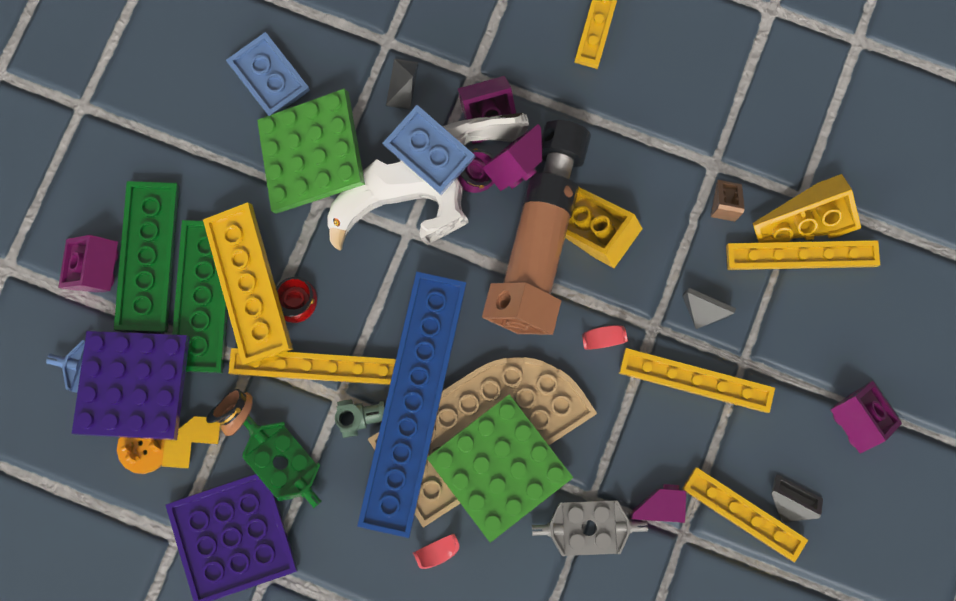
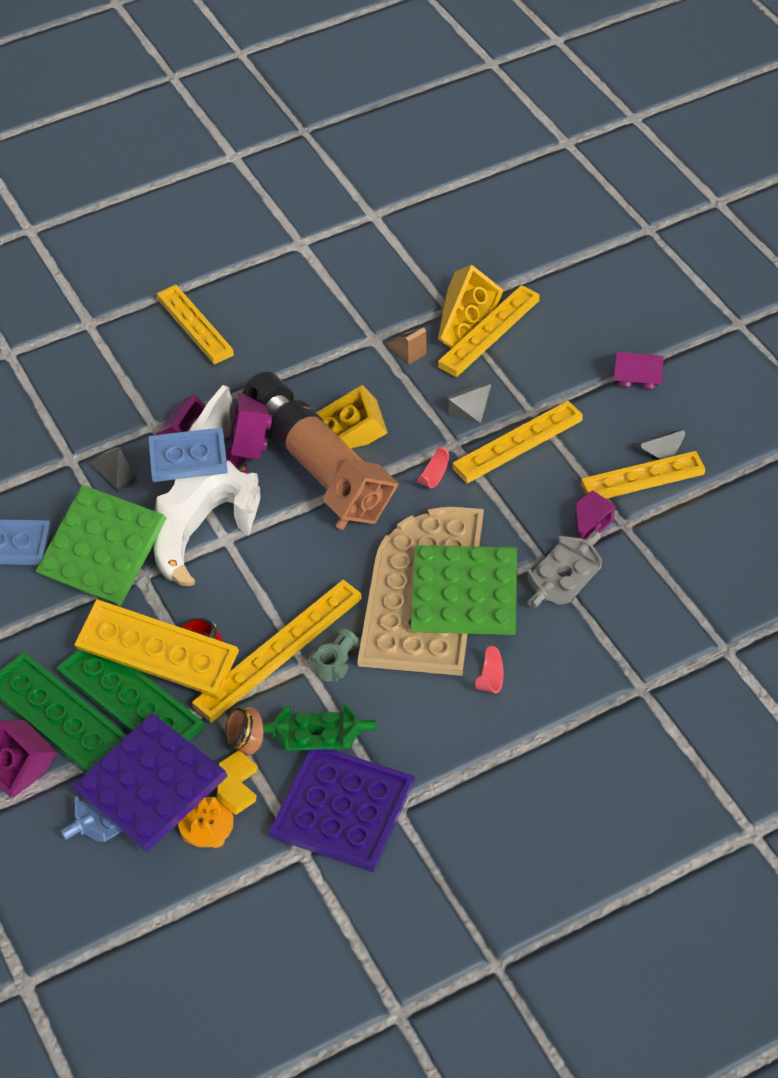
camera: 45 degrees left, 30 degrees down
blue plate [357,271,466,538] -> none

